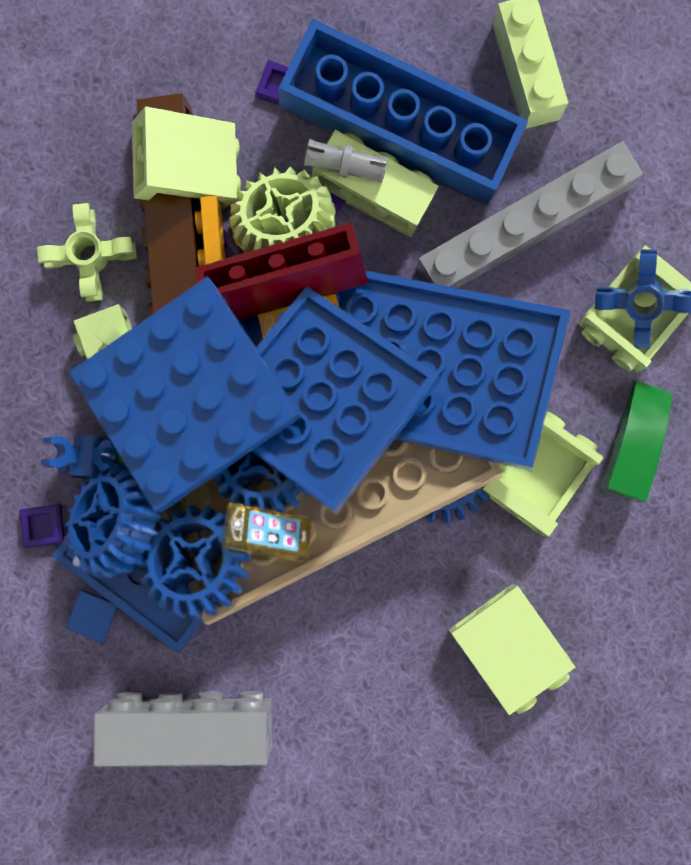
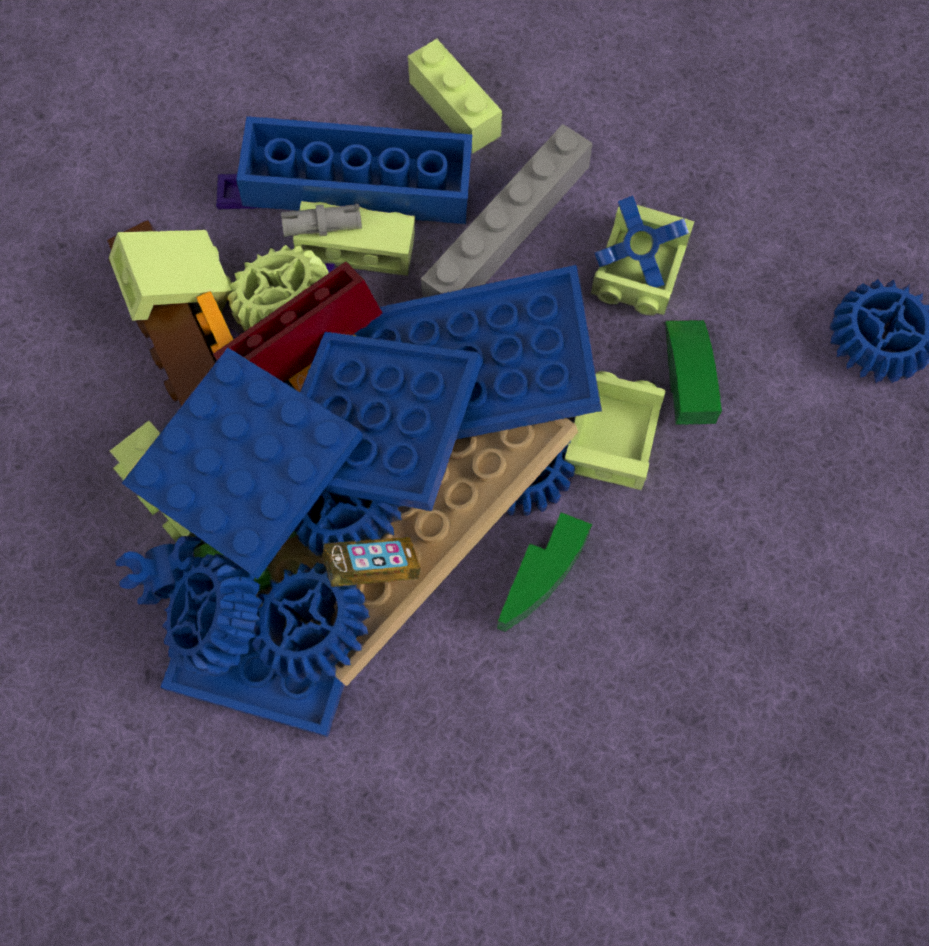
camera: 20 degrees left, 15 degrees down
dark purple tile [19,504,65,549] -> none
yellowish green pin [37,203,137,302] -> none
blue tile [65,590,118,643] -> none
light grey brick [94,691,272,766] -> none
yellowish green panel [448,584,576,715] -> none
none -> green slope [497,512,592,632]

